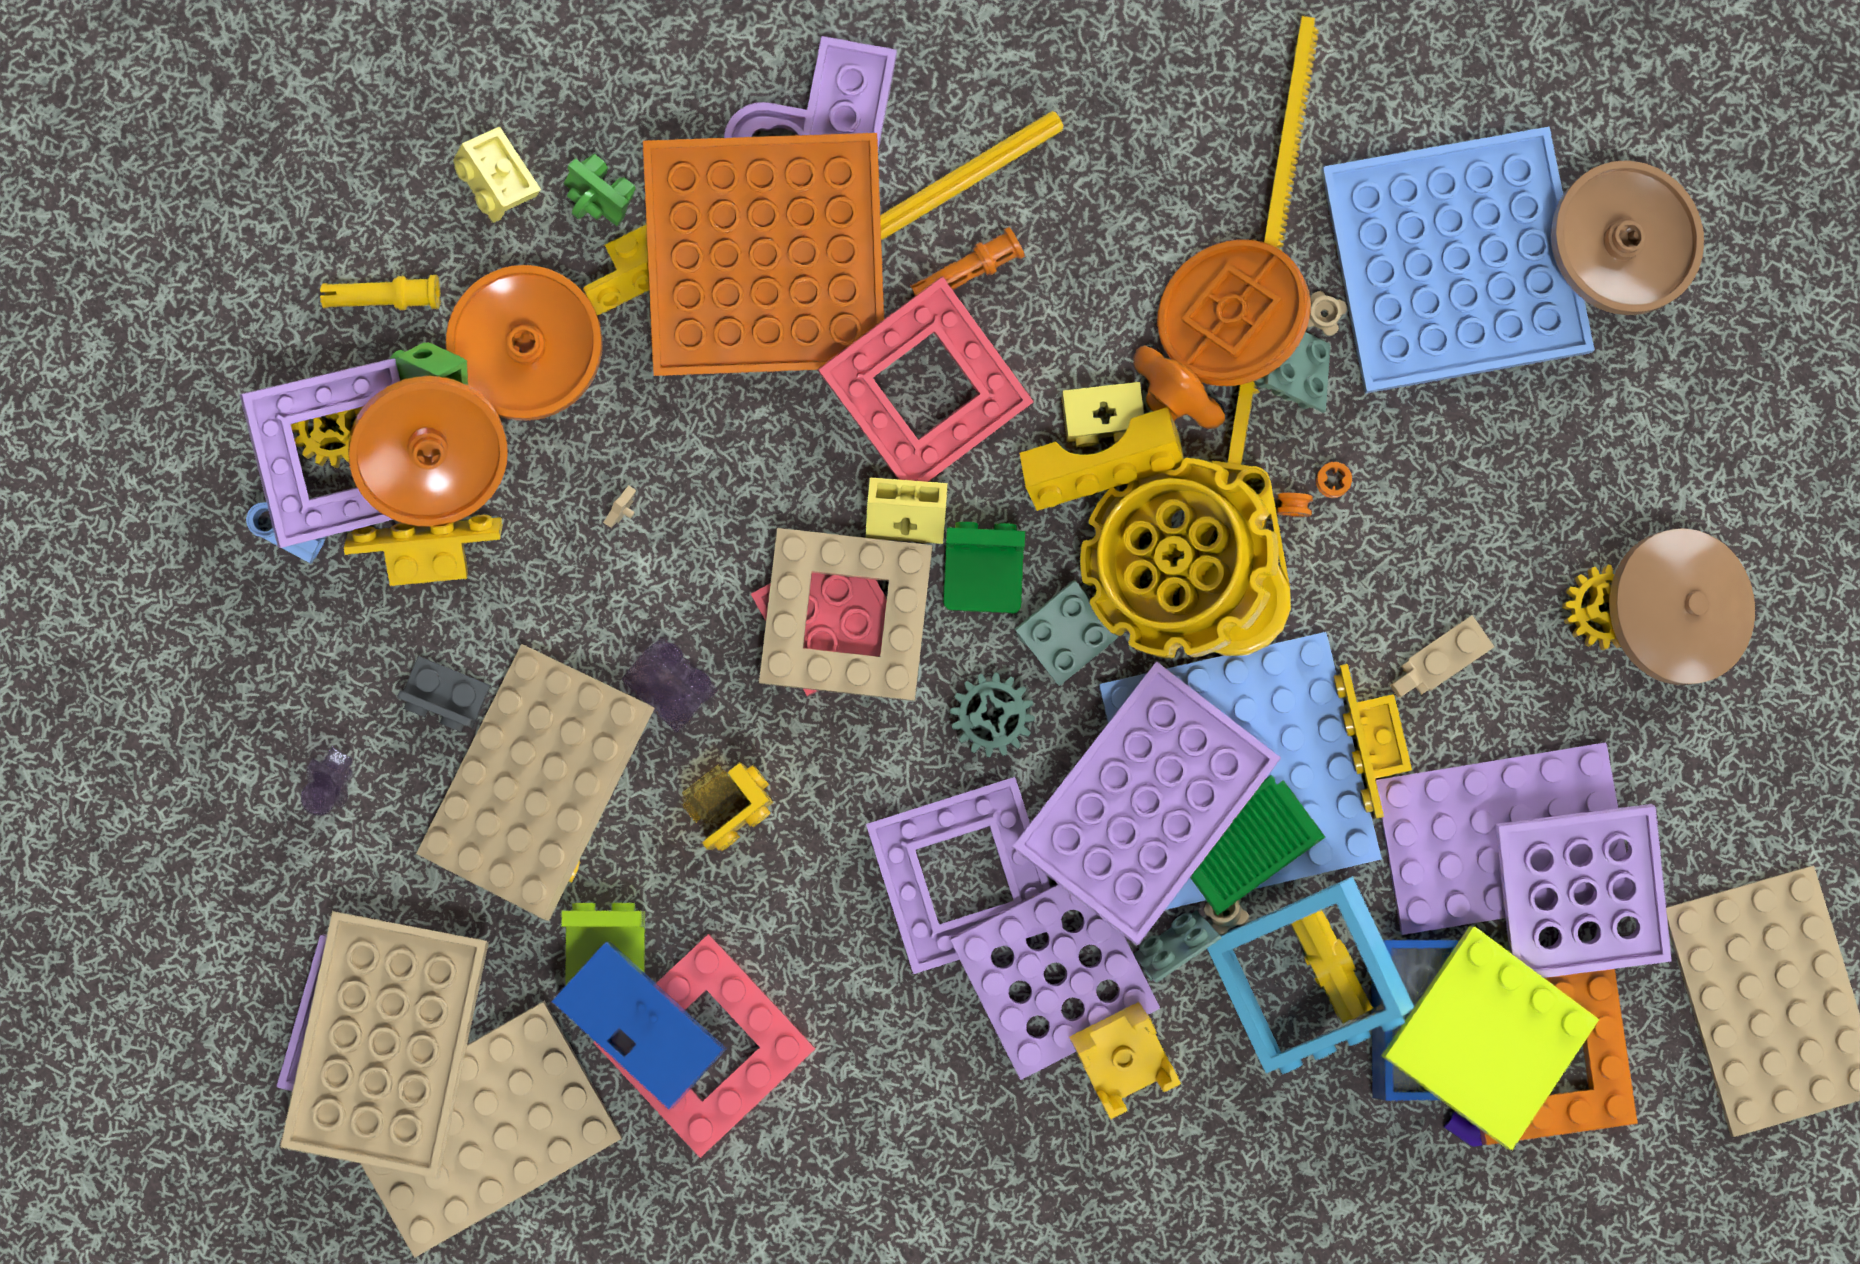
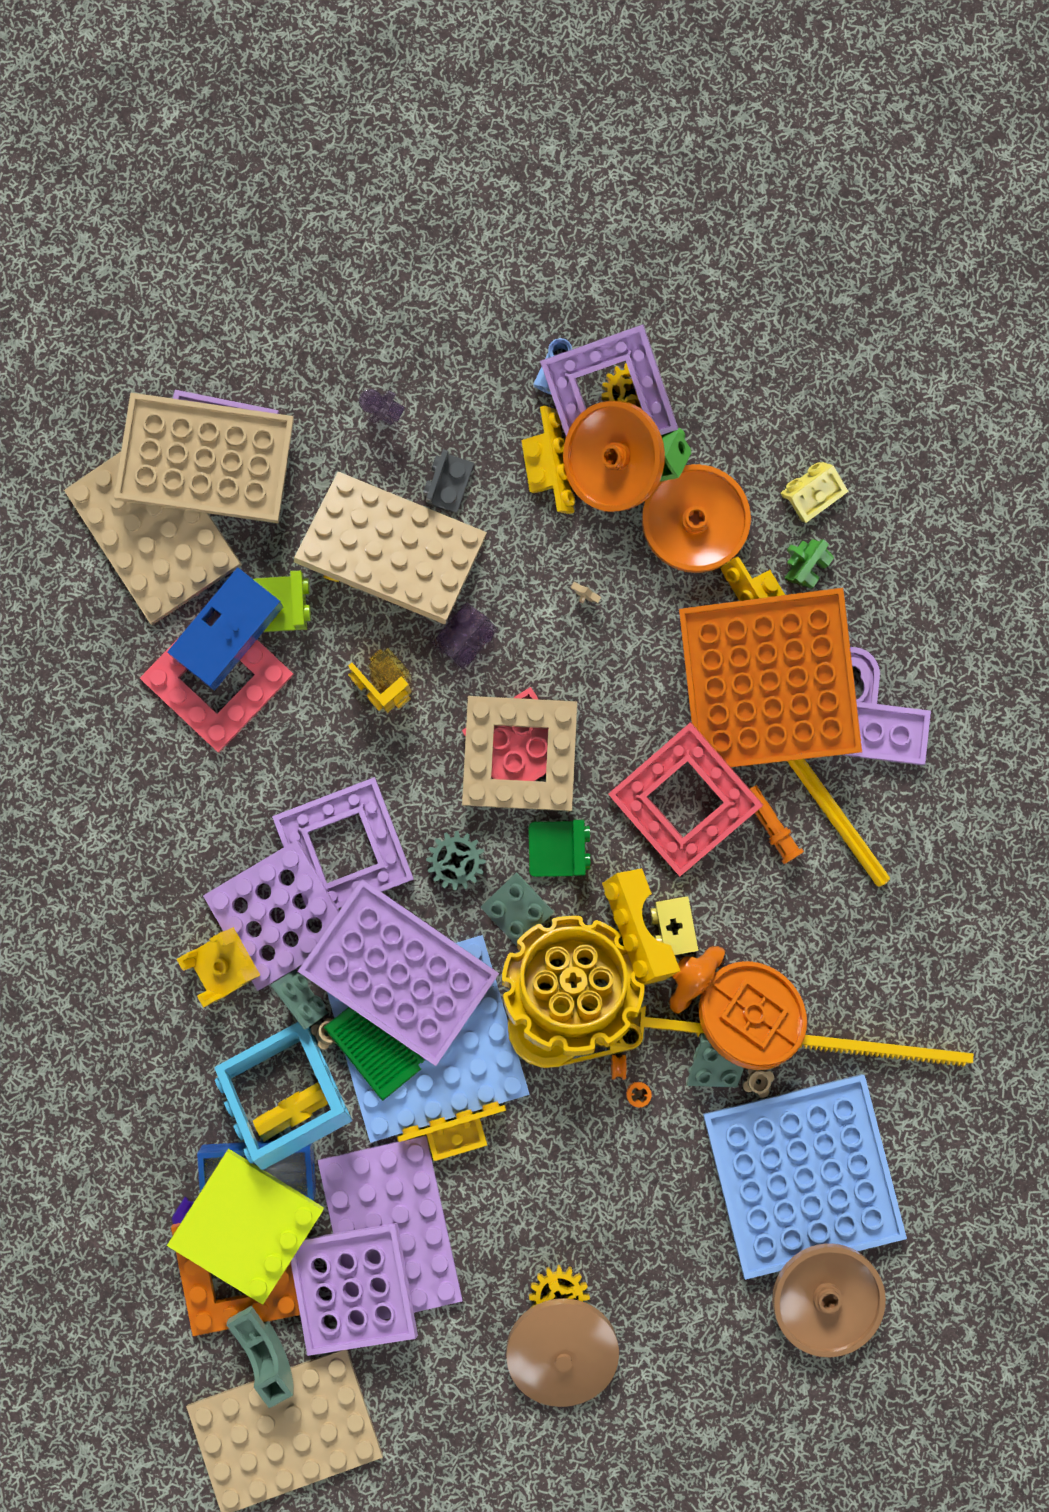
camera: 80 degrees right, 0 degrees up
yellow pin [320,275,440,310] -> none
light yellow brick [866,478,948,544] -> none
tan hinge [1390,615,1494,698] -> none
none -> sand green arch [227,1306,294,1408]

